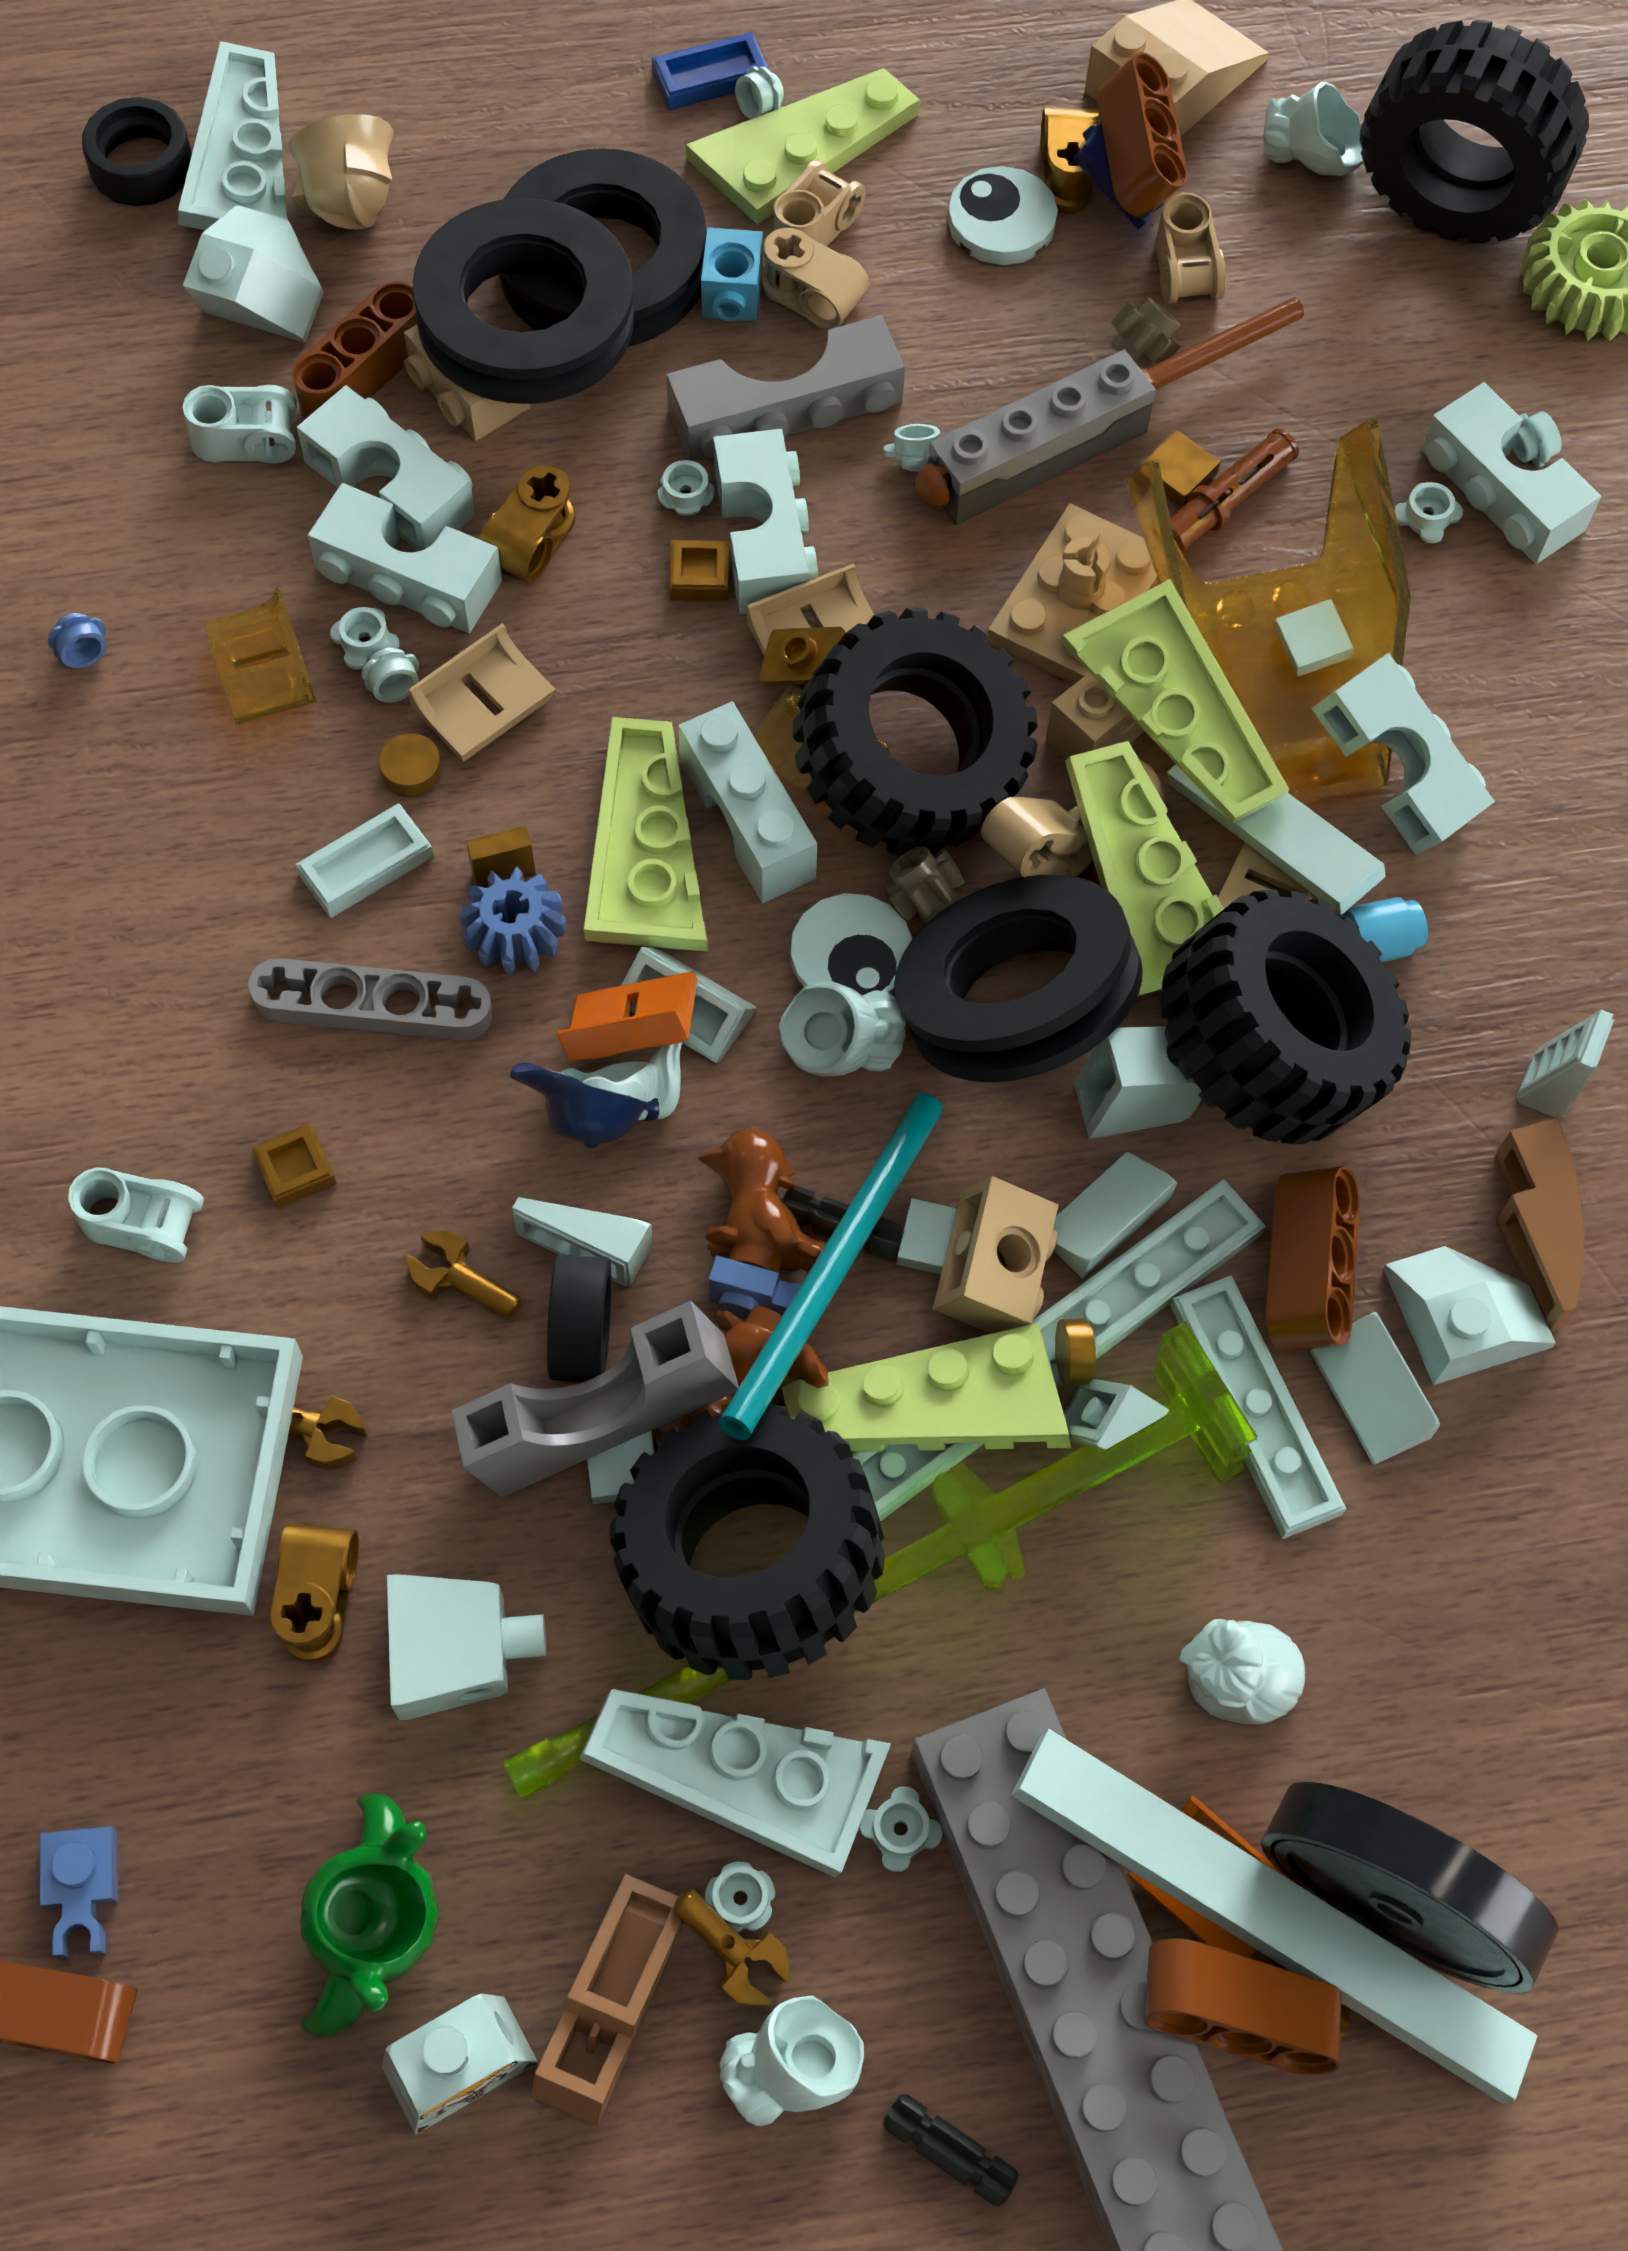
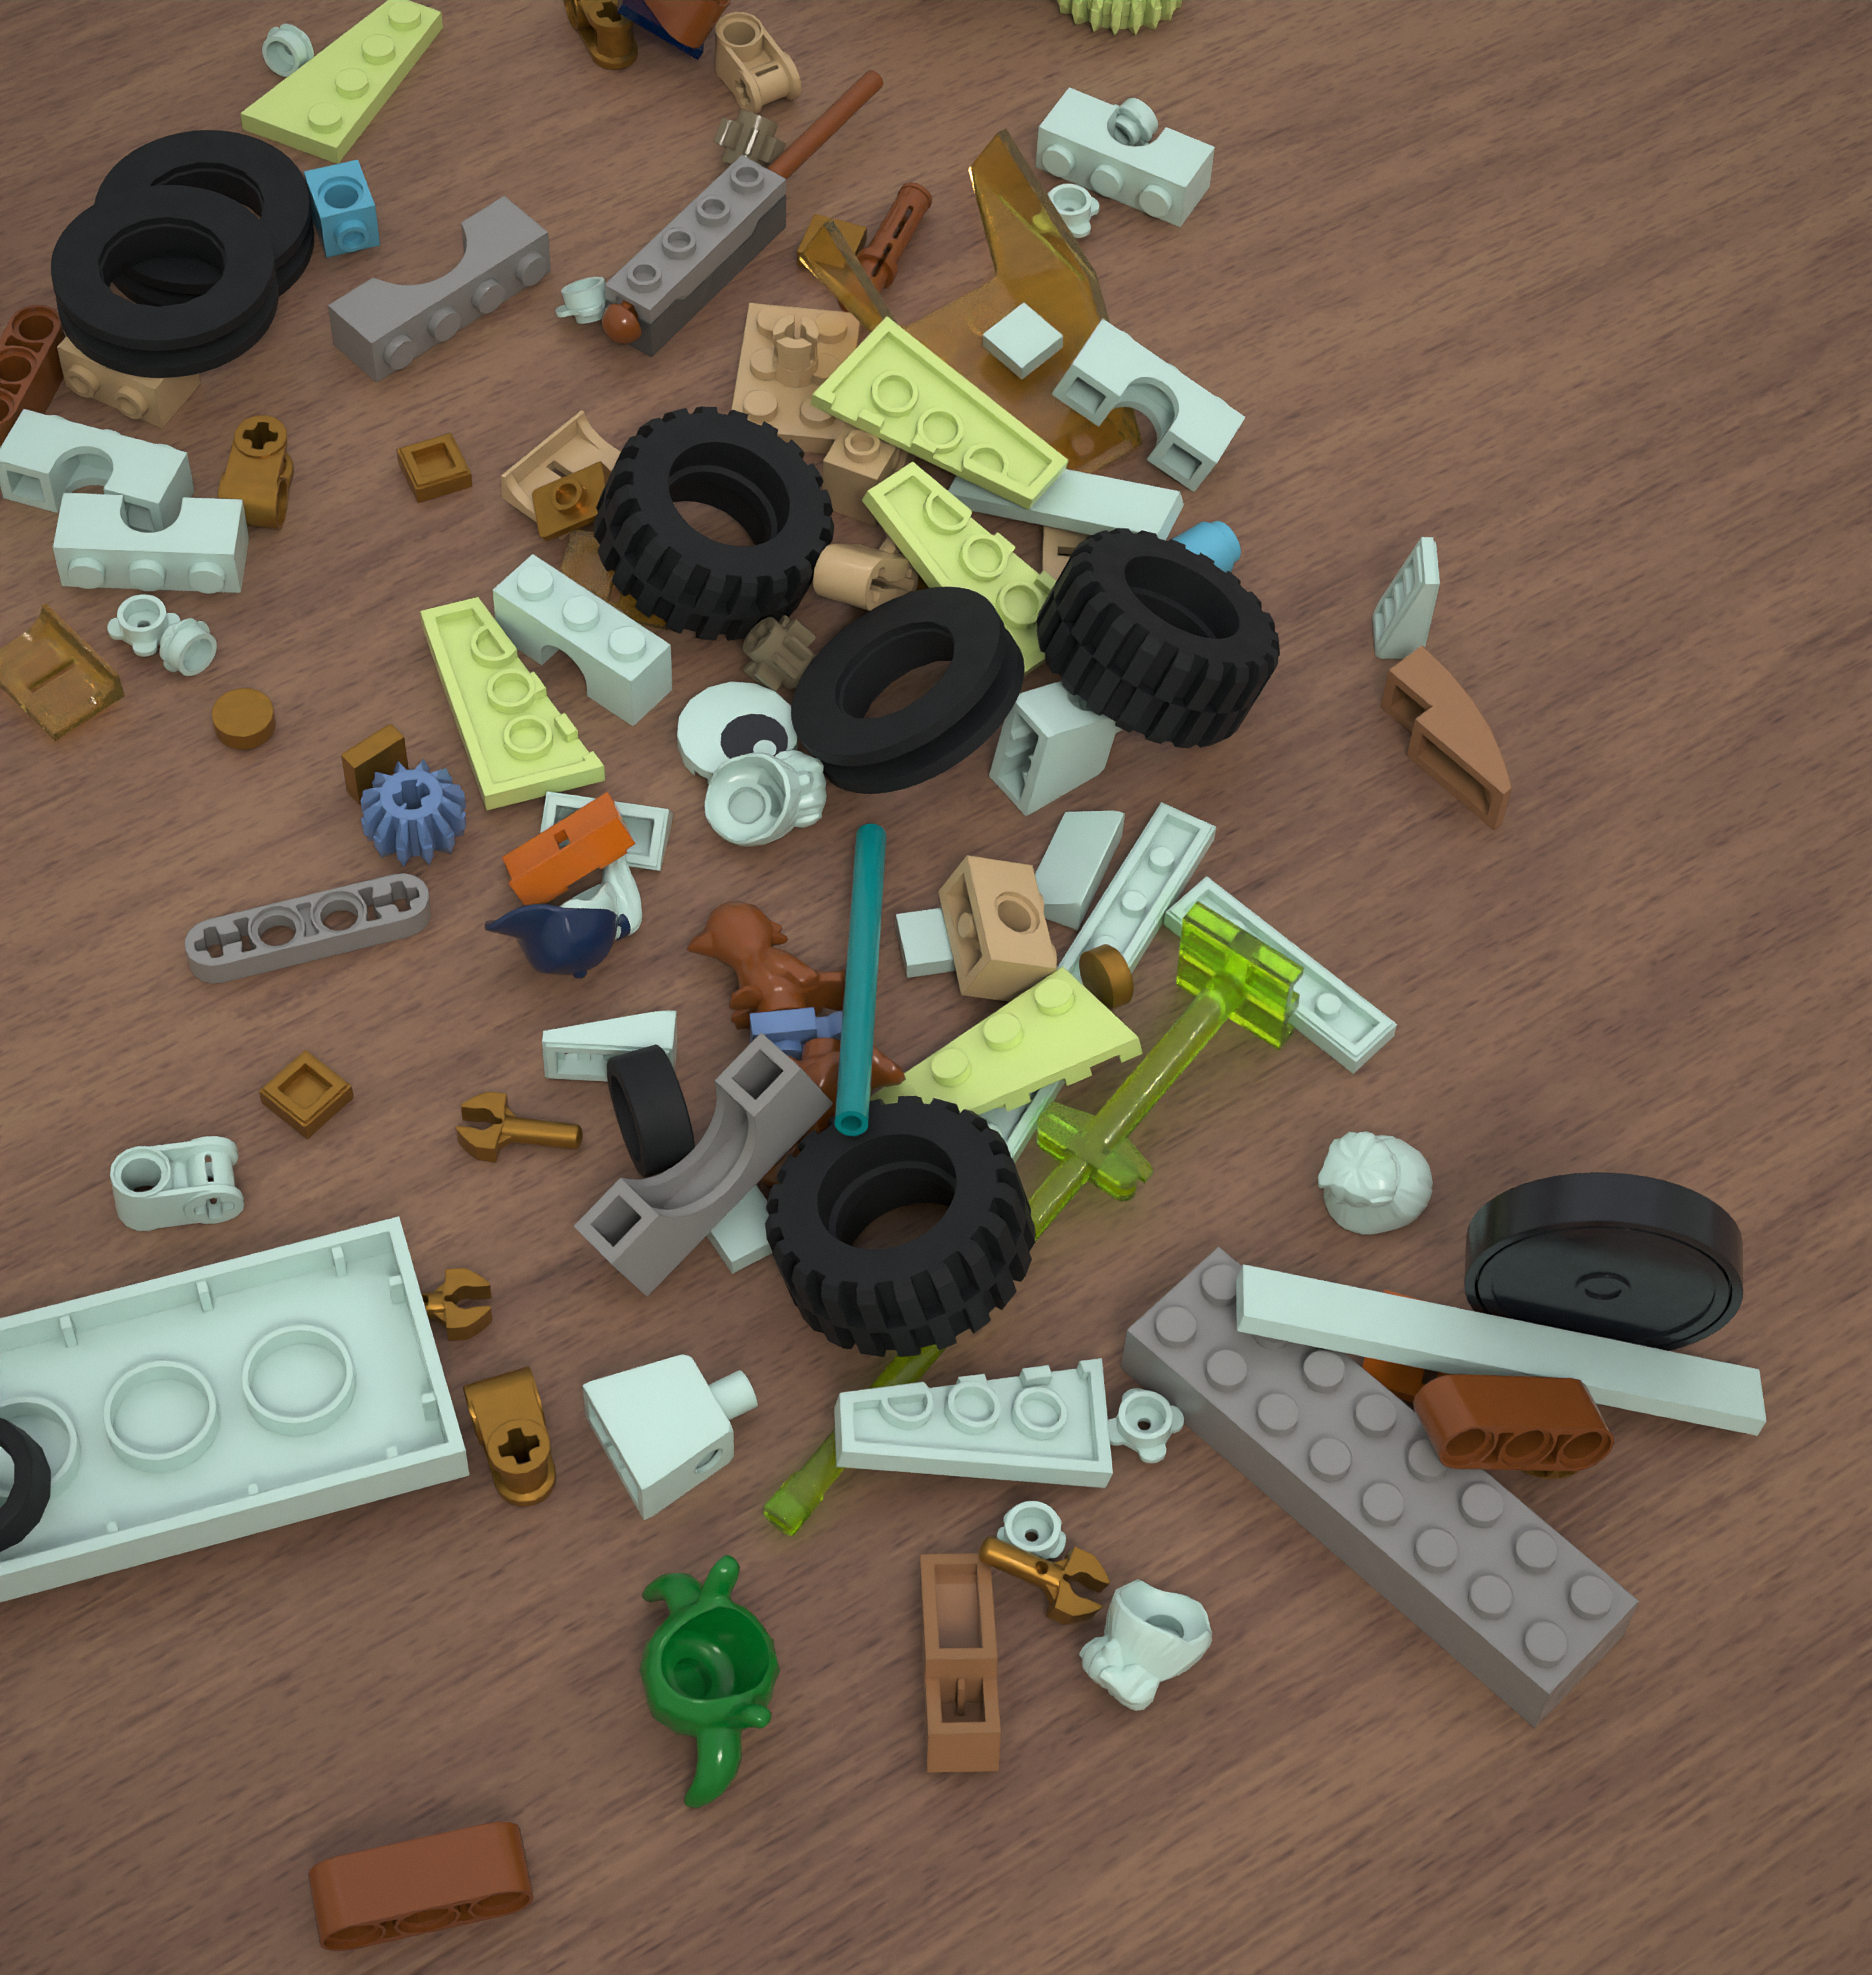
camera: 25 degrees left, 10 degrees down
medium blue plate [40,1826,118,1959] -> none
light aqua tile [295,803,434,919] -> none
light aqua torso [382,1994,538,2135] -> none
tan piece [408,623,556,762] -> none
blue tile [651,32,770,110] -> none
light aqua plate [658,460,714,516] -> none
light aqua arch [713,428,818,615] -> none
tan piece [761,228,870,330] -> none
tan piece [773,159,866,257] -> none
pearl dark grey axle [782,1185,904,1260] -> none
pearl dark grey axle [883,2094,1019,2206] -> none
light aqua tile [947,166,1058,265] -> none
light aqua slope [1064,1379,1169,1450] -> none
dark orange beam [1266,1166,1360,1352] -> none
light aqua slope [1310,1312,1440,1465] -> none
light aqua slope [1383,1246,1556,1385] -> none

